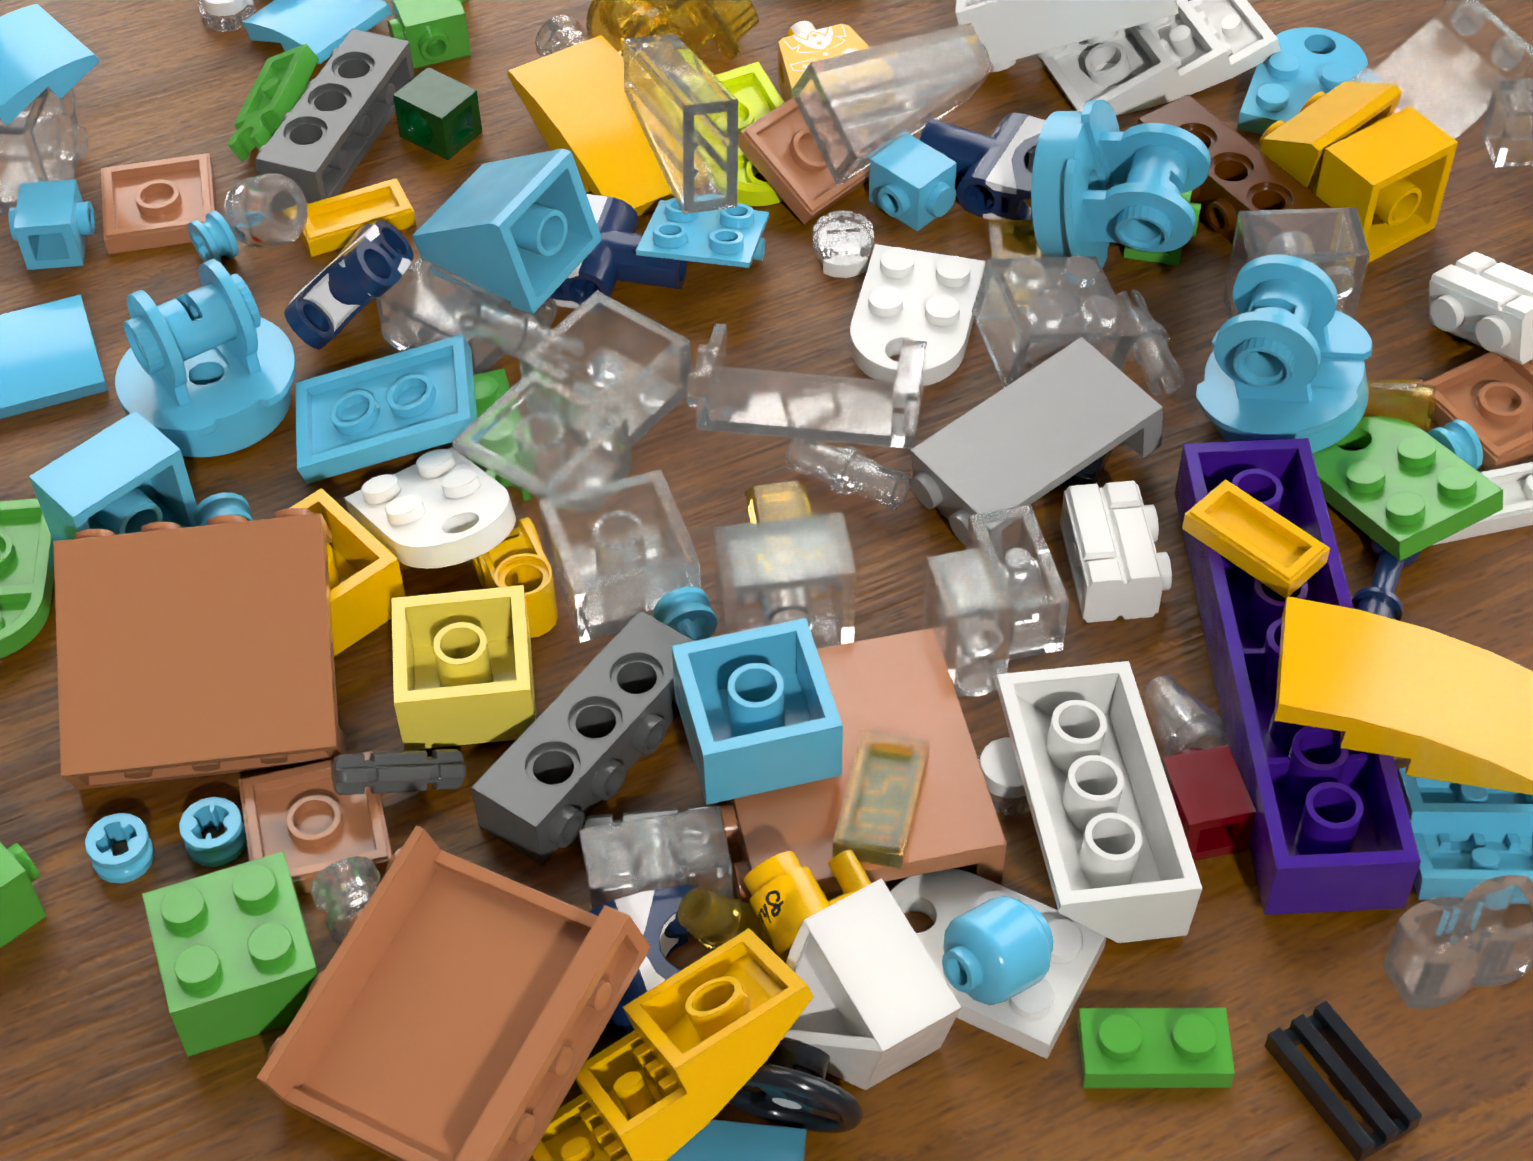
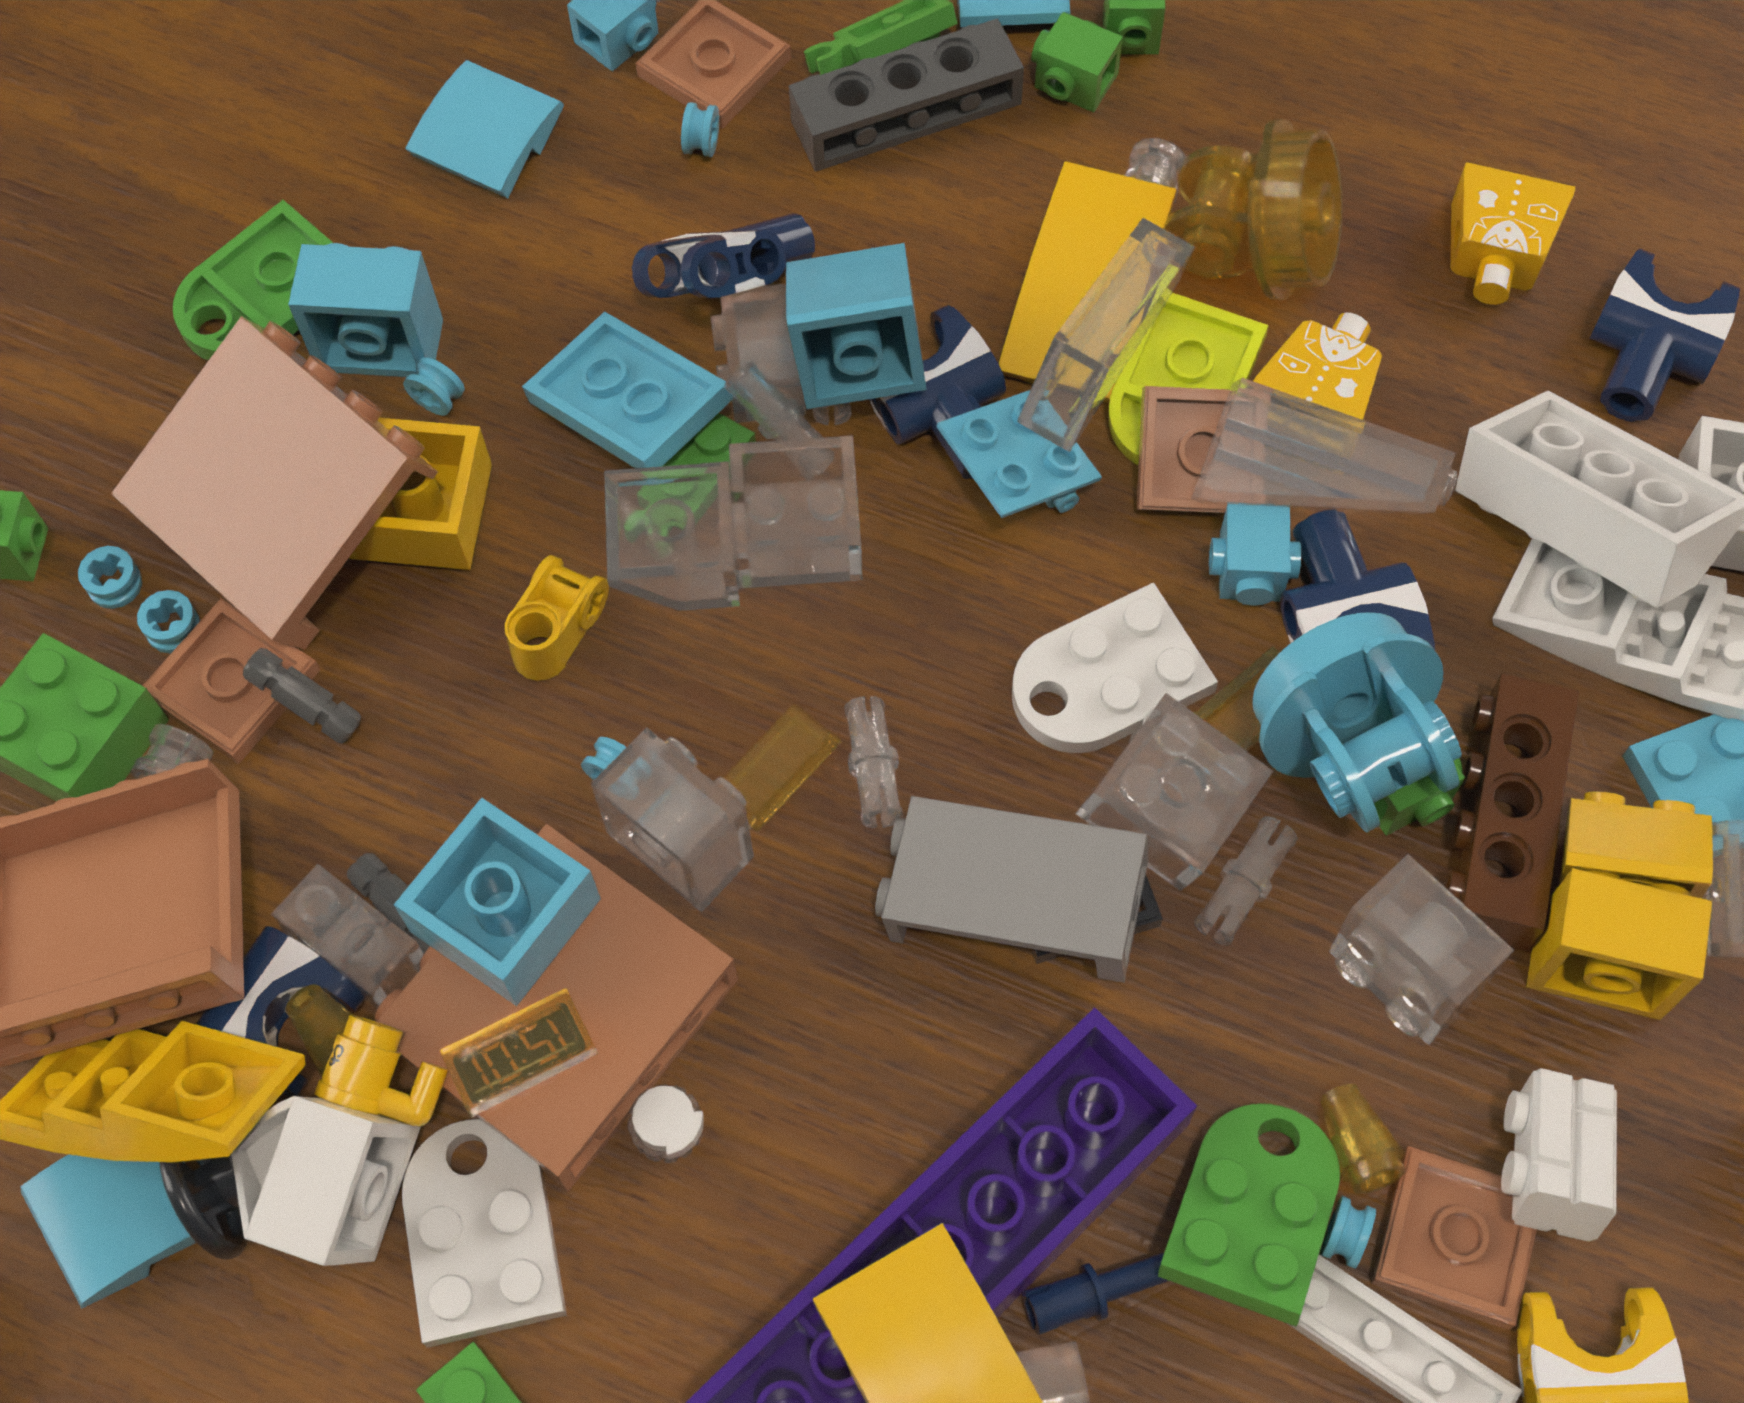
camera: 50 degrees right, 15 degrees up
medium azure piece [115,259,296,457] -> none
clear head [224,173,308,248] -> none
yellow tile [292,178,417,257] -> none
white plate [344,447,516,569] -> none
light yellow brick [391,585,536,751] -> none
dark green brick [393,67,482,160] -> none
dark grey brick [471,611,694,865] -> none
clear brick [539,469,701,643] -> none
clear panel [687,323,927,449] -> none
clear piece [813,210,874,278] -> none
clear brick [923,546,1014,697] -> none
medium azure head [942,896,1054,1006] -> none
clear brick [965,504,1069,662] -> none
white slope [995,661,1202,943] -> none
white brick [1060,481,1172,623] -> none
clear cone [1141,675,1228,757] -> none
dark red brick [1162,745,1256,861] -> none
yellow tile [1182,479,1330,599] -> none
medium azure piece [1196,254,1373,453] -> none

